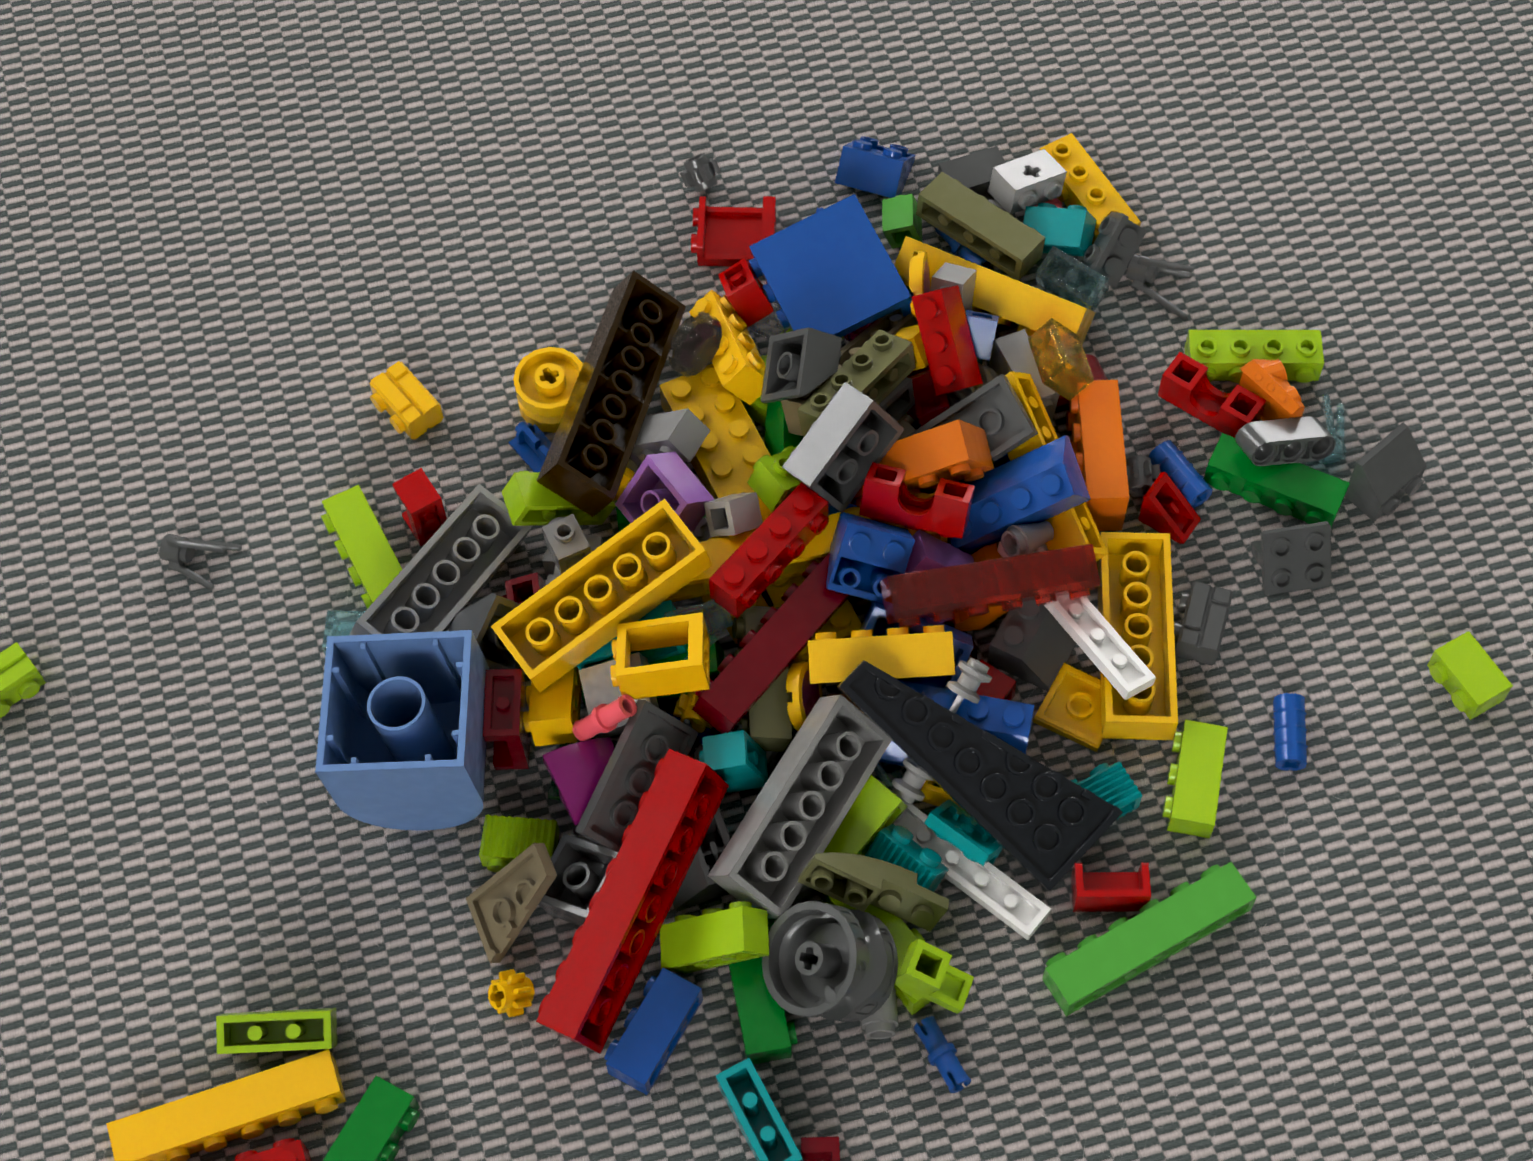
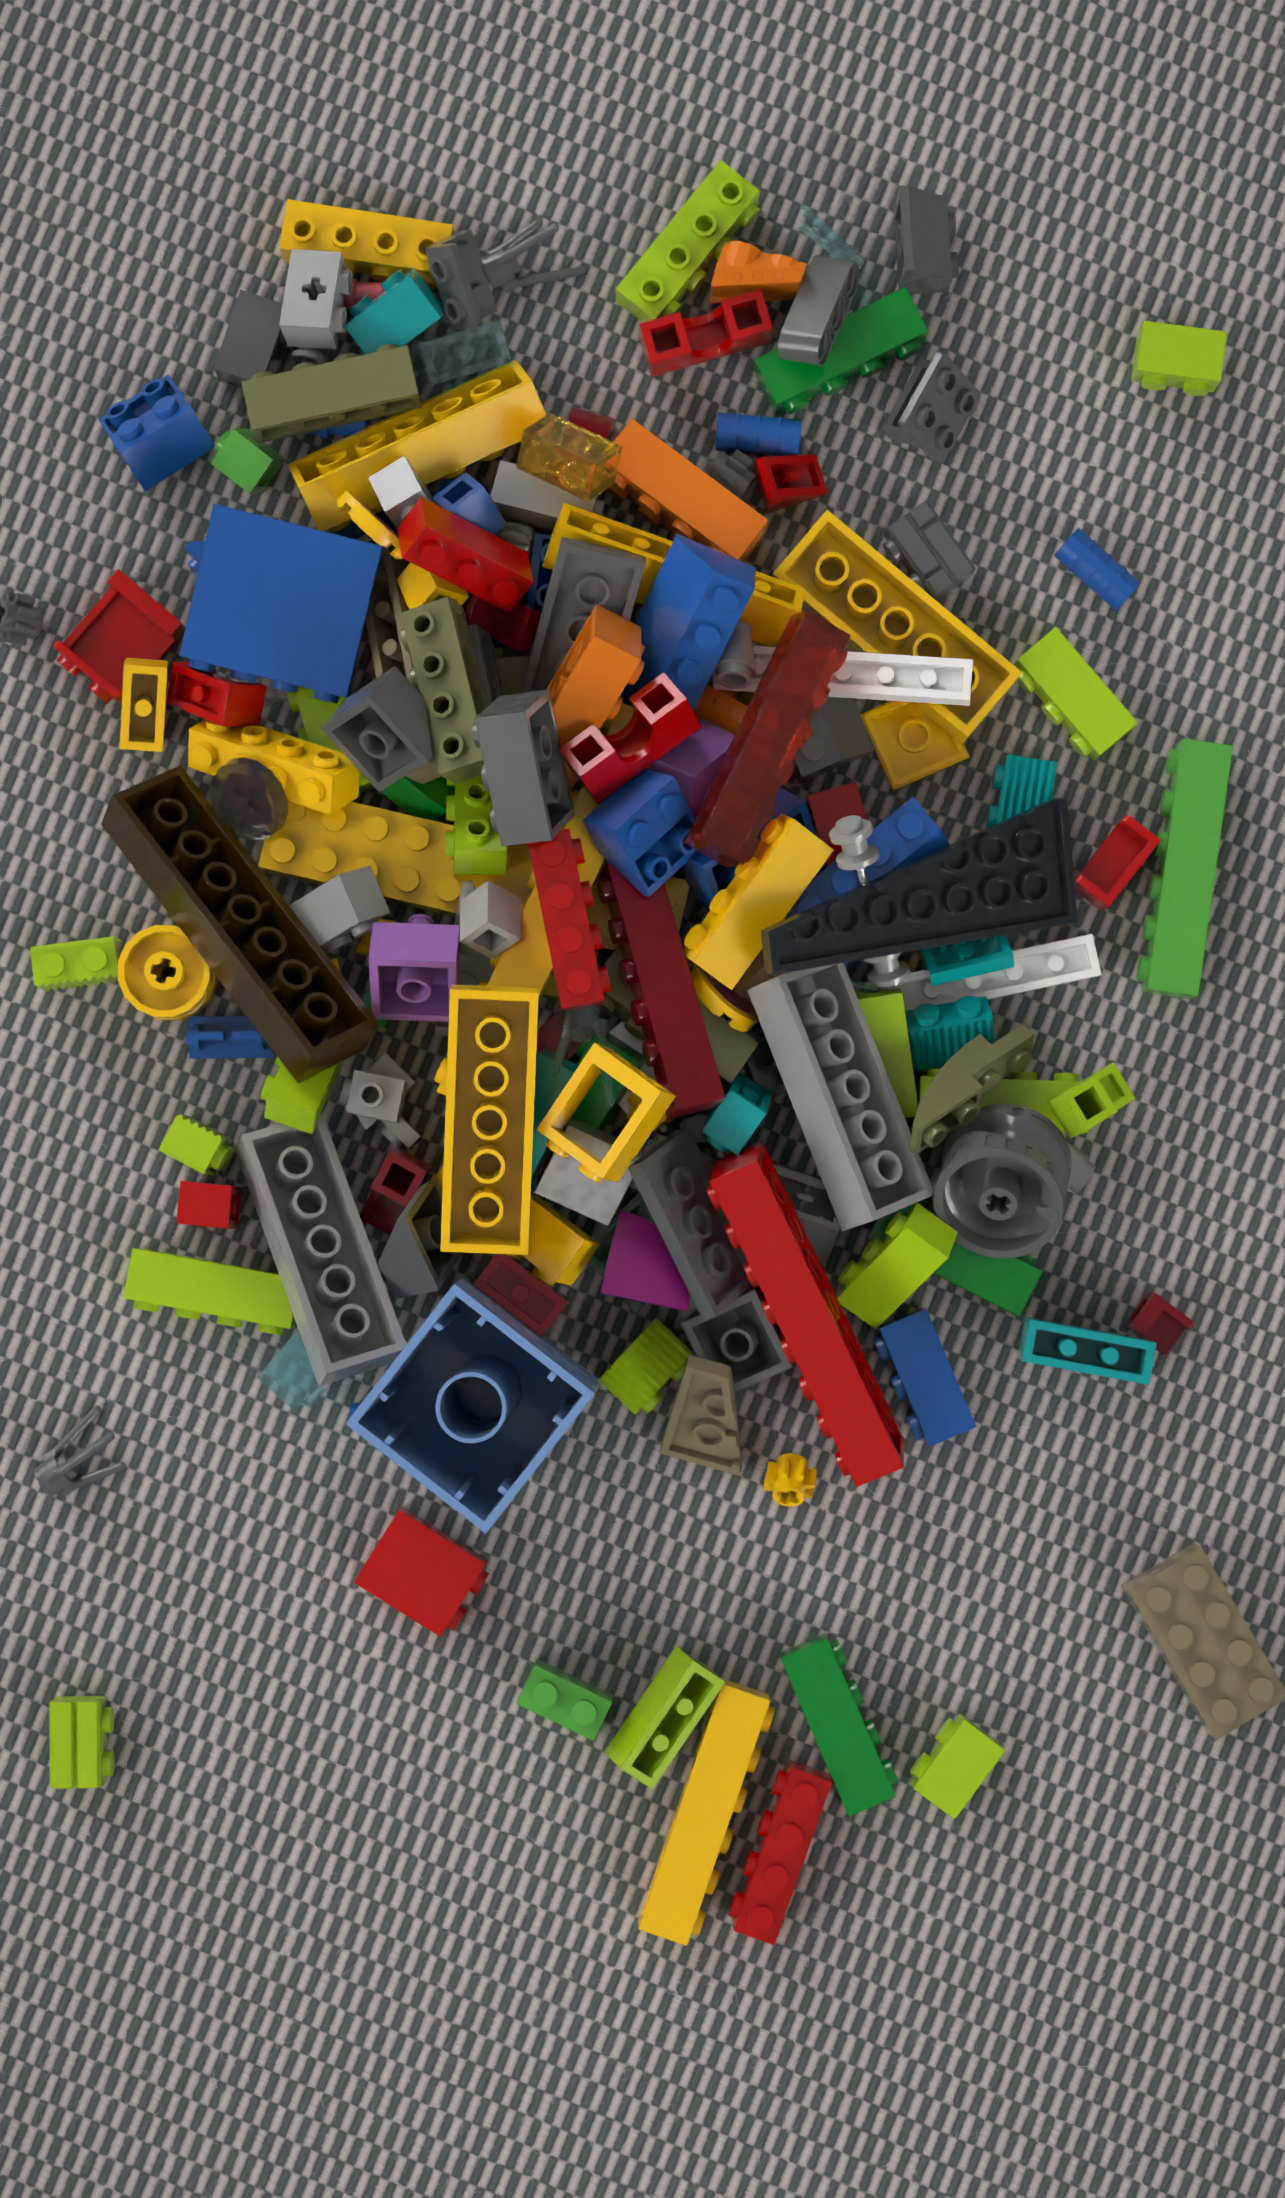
camera: 55 degrees left, 25 degrees up
yellow brick [370,361,444,440] -> none
coral pin [572,695,637,741] -> none
blue pin [913,1016,971,1093] -> none
none -> lime brick [30,936,123,992]
none -> yellow brick [120,657,169,752]
none -> lime brick [159,1114,235,1176]
none -> red brick [354,1506,490,1637]
none -> bright green brick [516,1658,613,1741]

